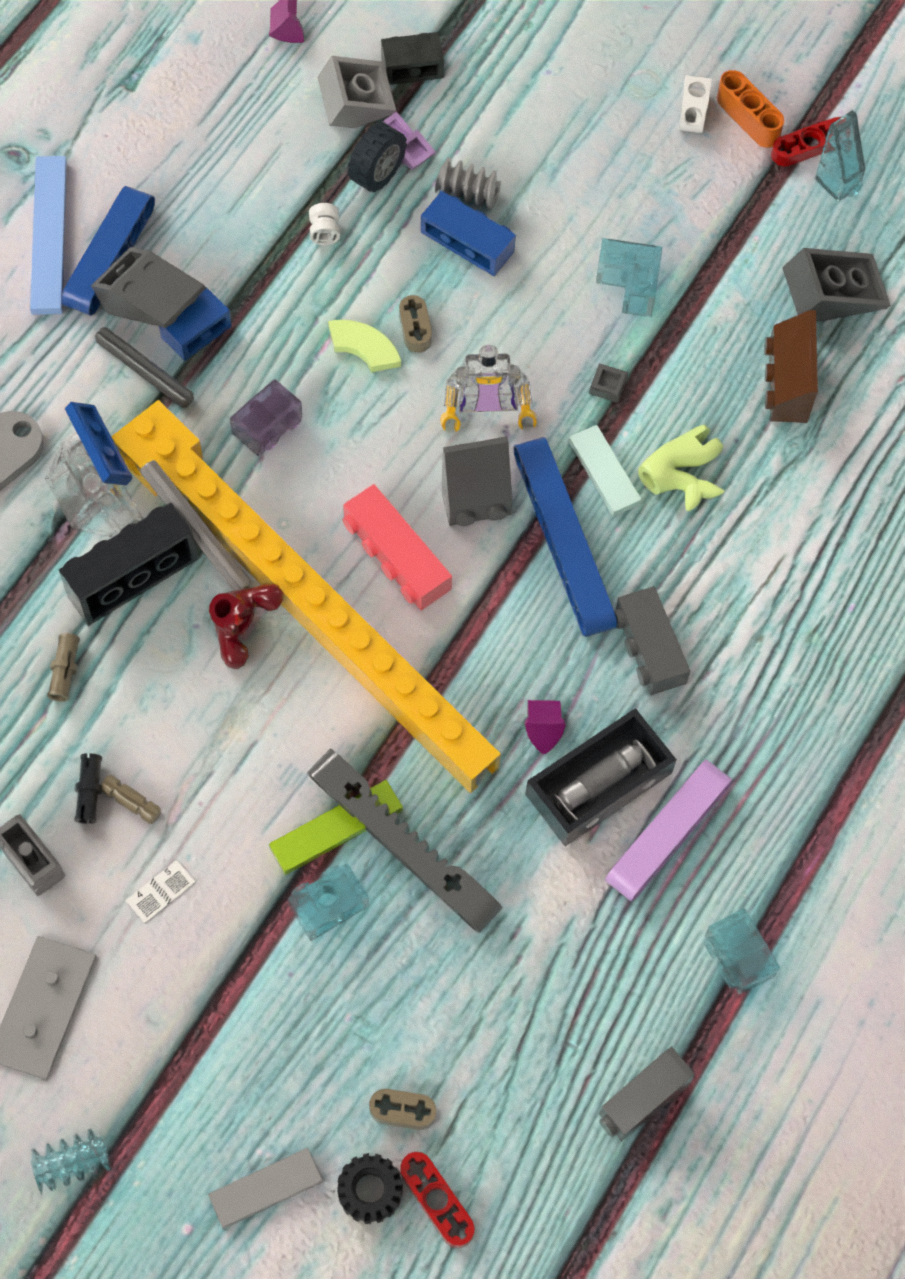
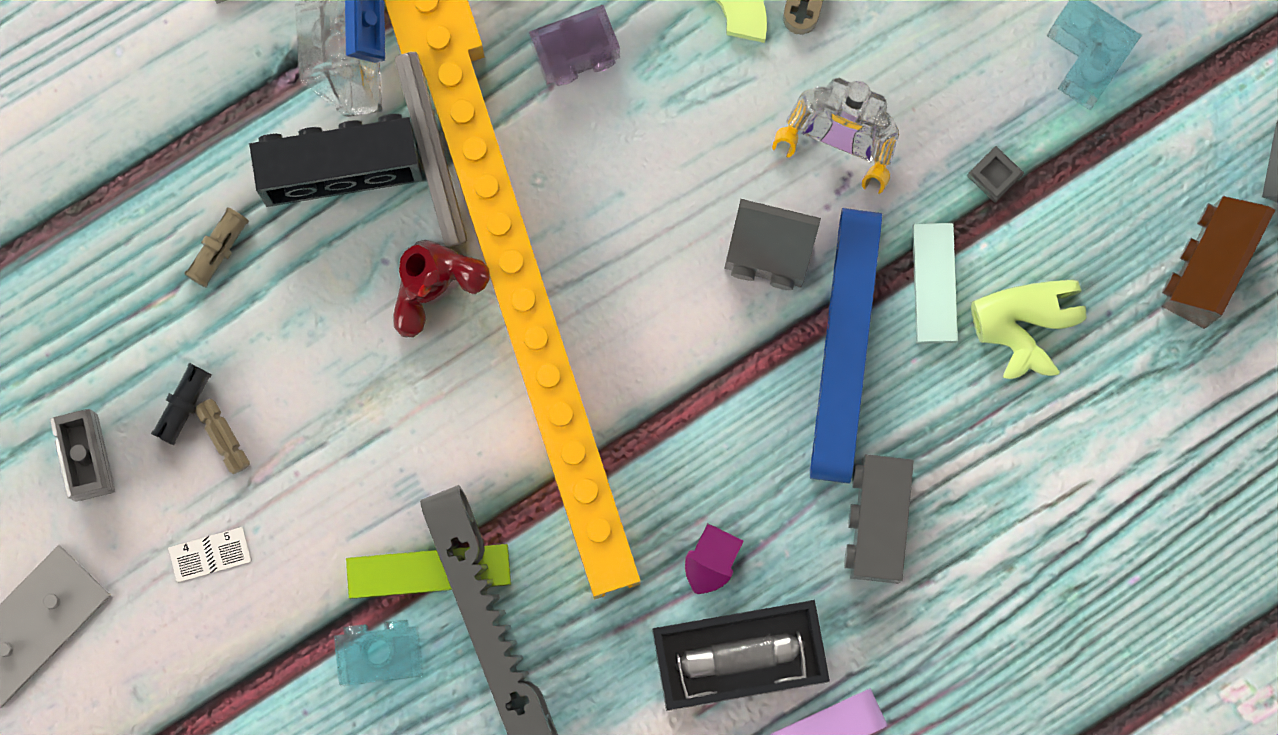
camera: 25 degrees right, 15 degrees up
coral brick [342,484,452,611] -> none

